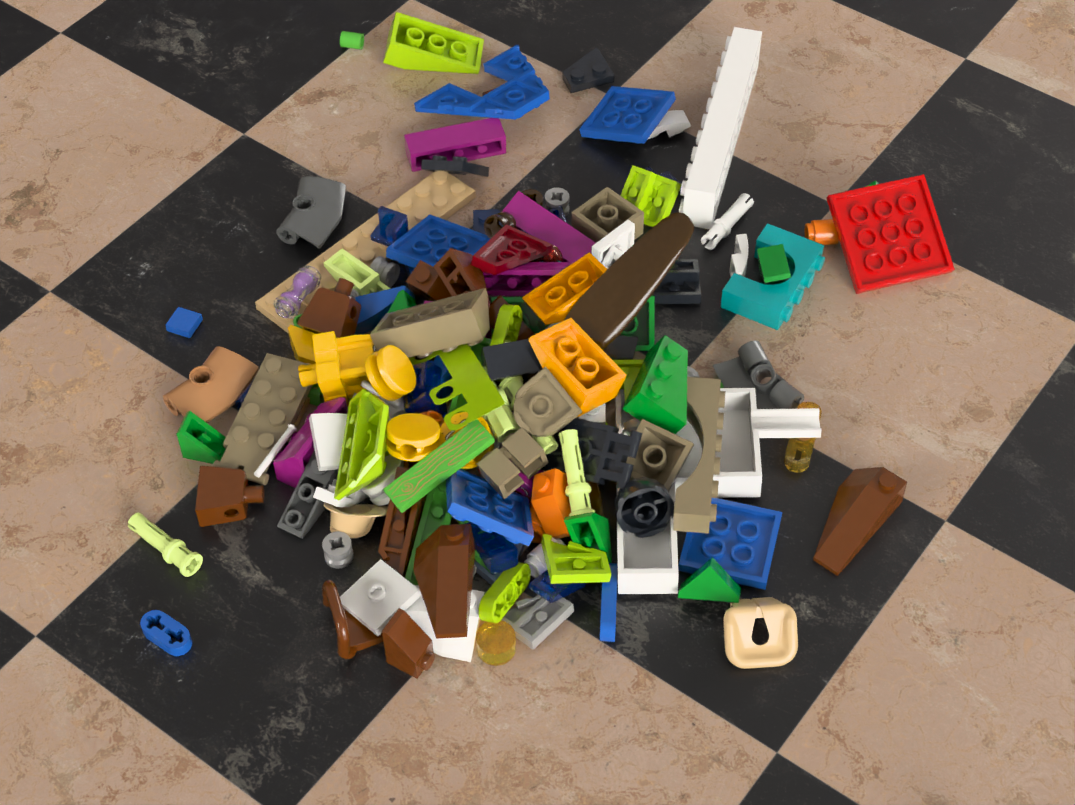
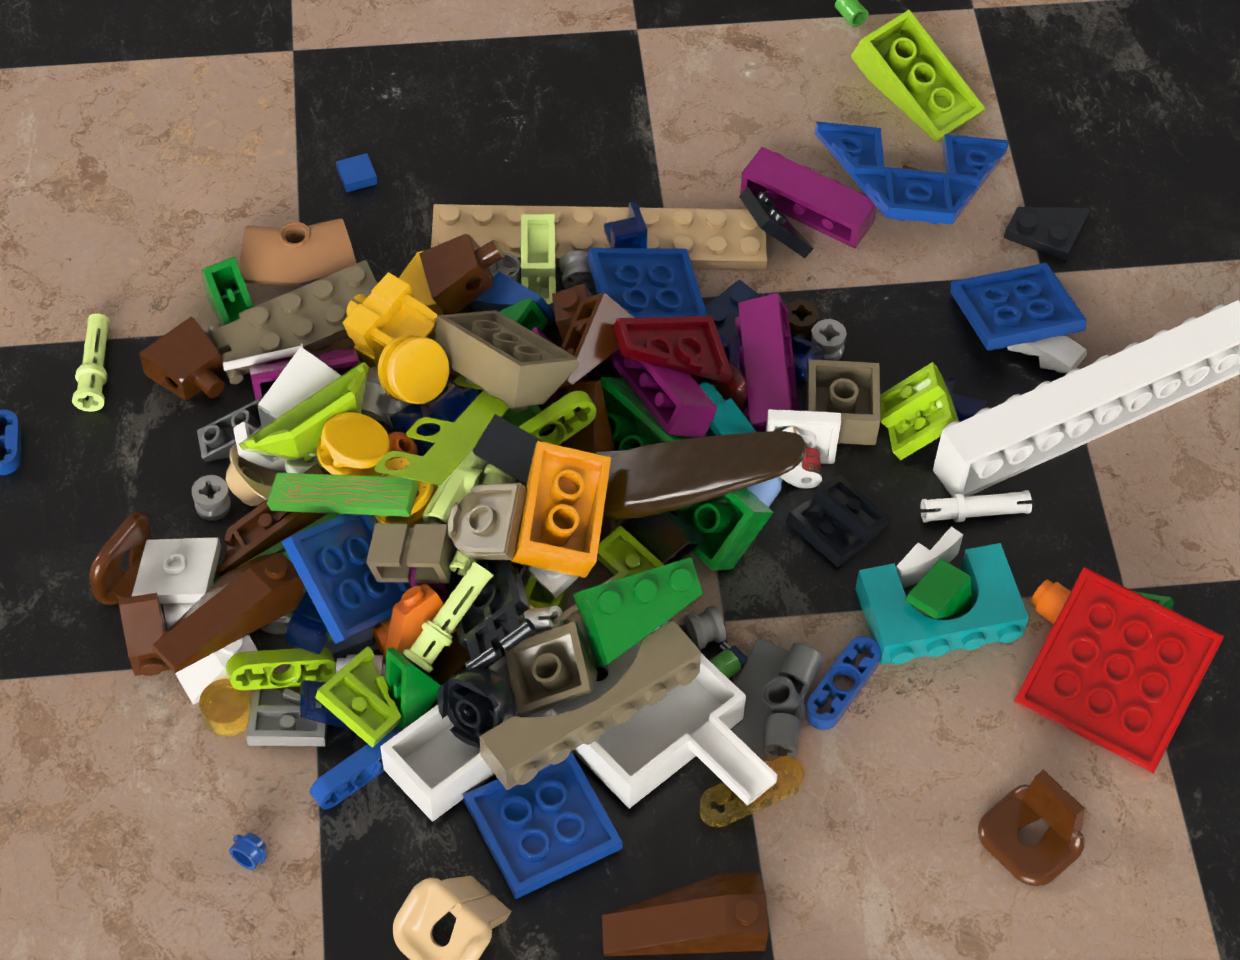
camera: 45 degrees right, 5 degrees up
clear piece [273,265,321,319] -> none
dark grey panel [276,176,346,248] -> none
dark brown wheel [484,212,516,239] -> none
light orange slope [522,252,607,325] -> none
green slope [678,557,741,603] -> none
none -> blue plate [229,833,267,870]
none -> blue beam [806,636,881,730]
none -> reddish brown piece [978,769,1085,886]

